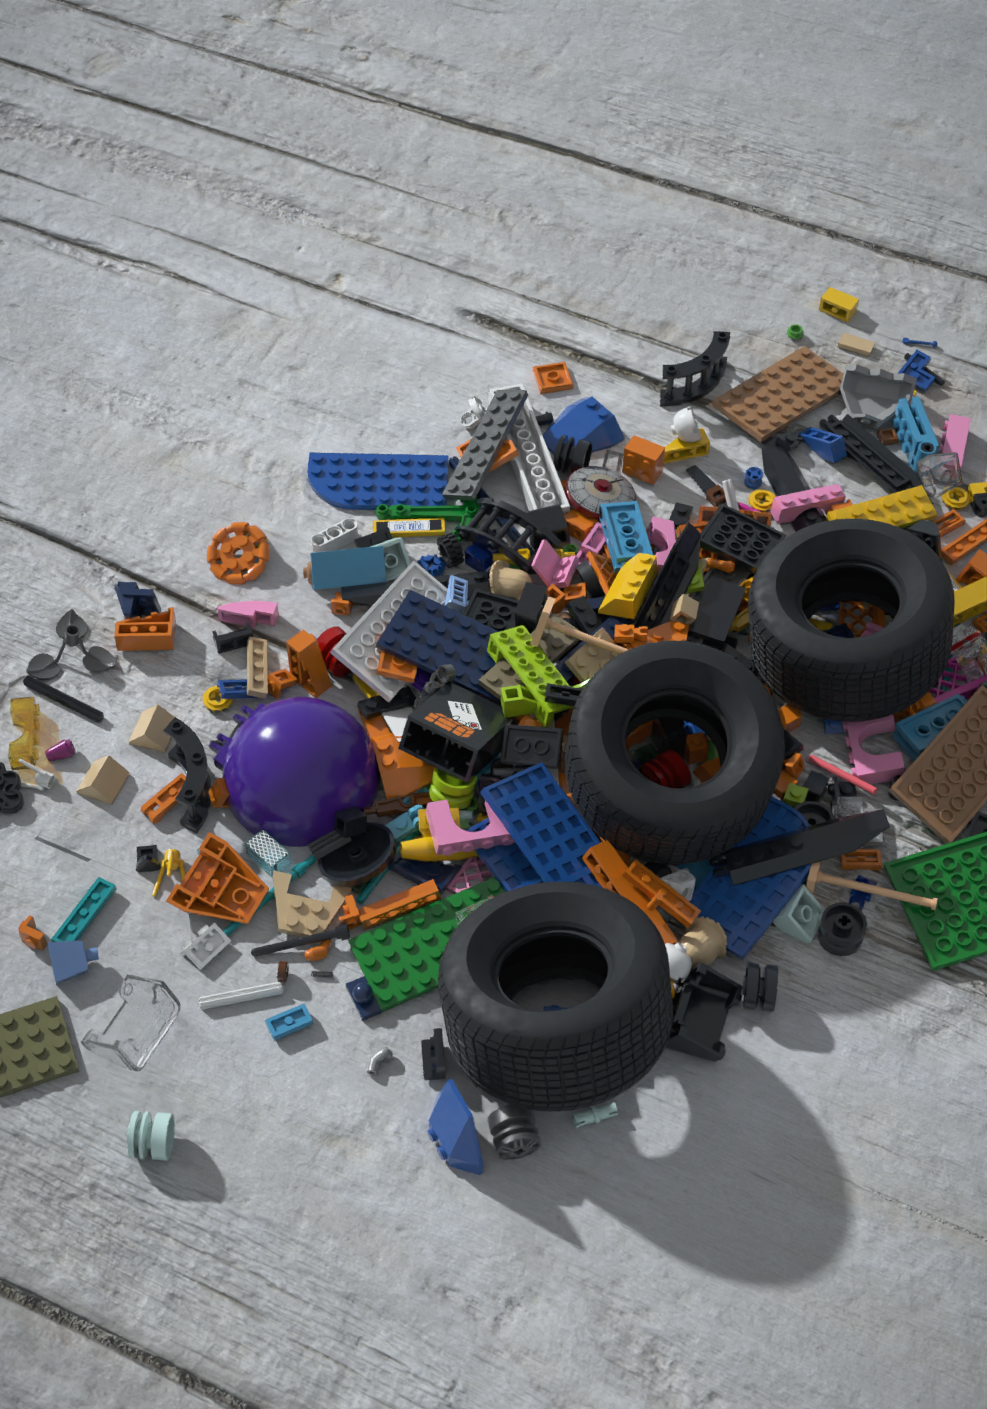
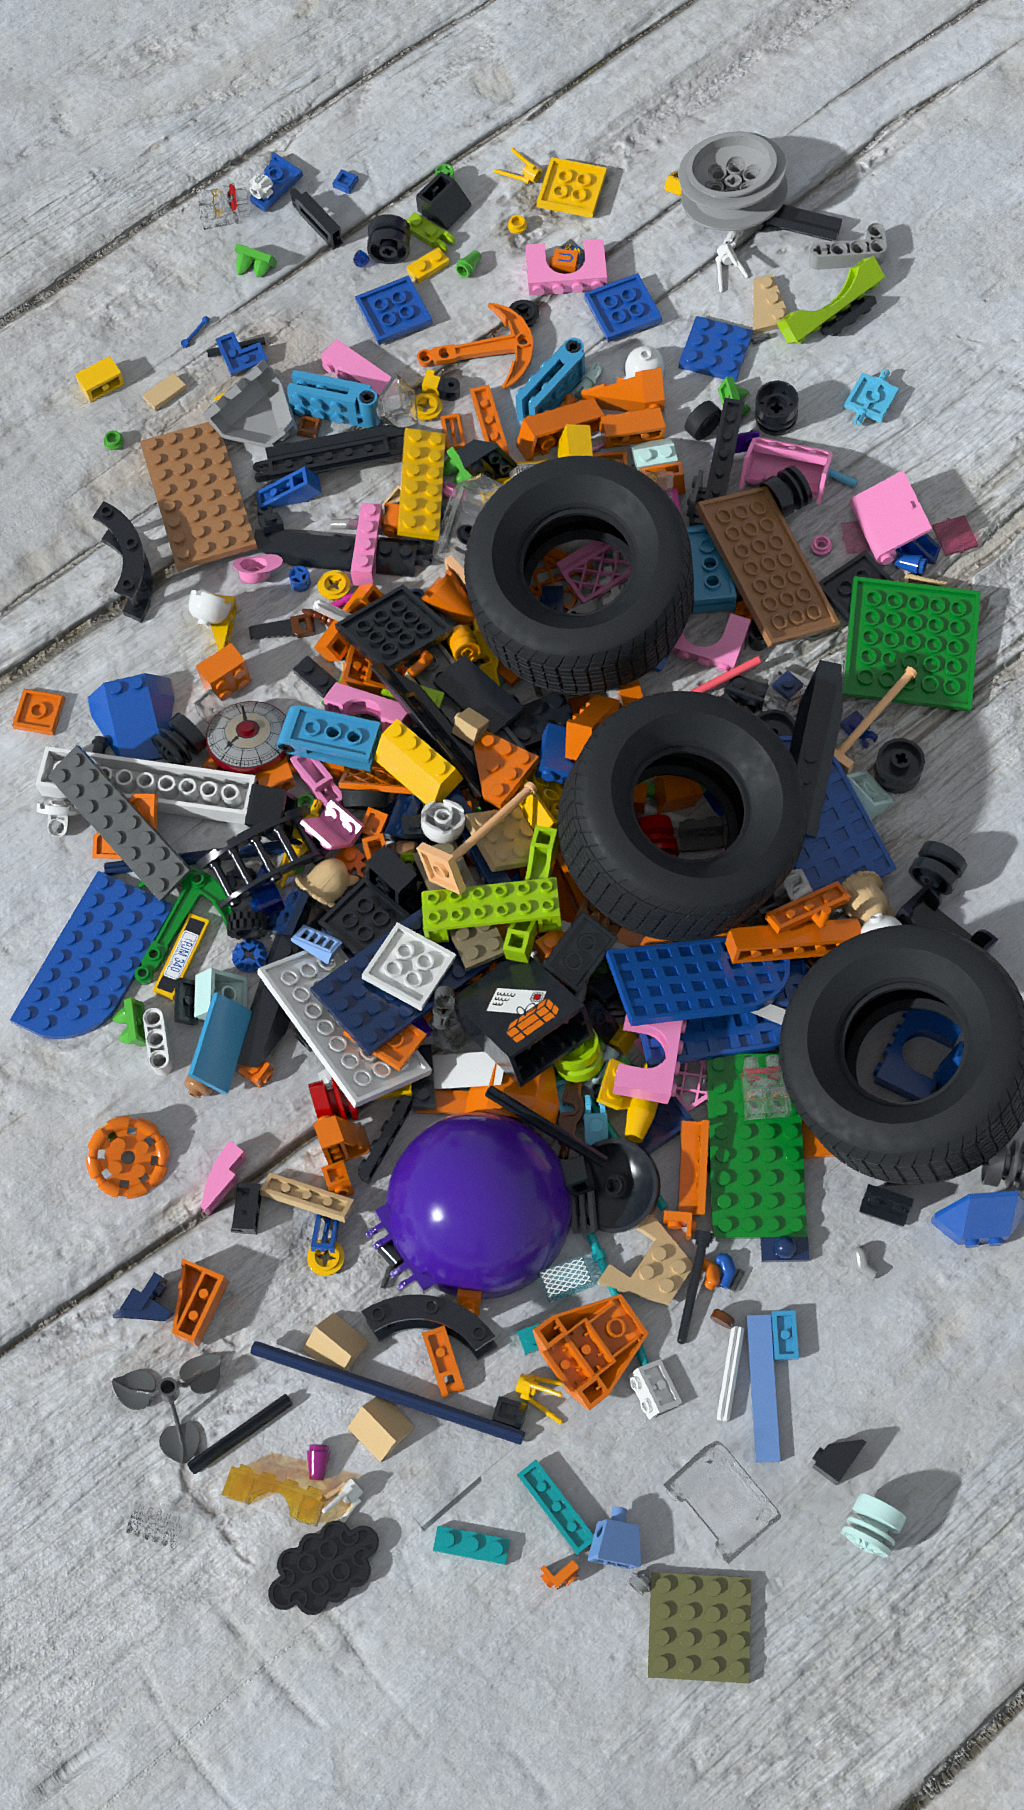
camera: 60 degrees left, 15 degrees up
black tile [545,683,583,706] -> none
orange plate [614,624,648,643] -> none
none -> bright green tile [112,997,146,1047]
none -> bright pink piece [233,554,283,584]
none -> dark blue axle [250,1341,525,1445]
none -> dark blue plate [267,890,309,935]
none -> black plate [358,1095,413,1184]
none -> white plate [362,922,456,1011]
none -> white cylinder [421,800,465,843]
none -> teal plate [433,1526,510,1565]
none -> black axle [485,1086,608,1168]
none -> light grey plate [627,1572,650,1595]
none -> blue arm [716,1253,737,1290]
none -> medium blue tile [746,1315,781,1463]
none -> dark blue plate [772,670,804,701]
none -> black slope [812,1439,867,1485]

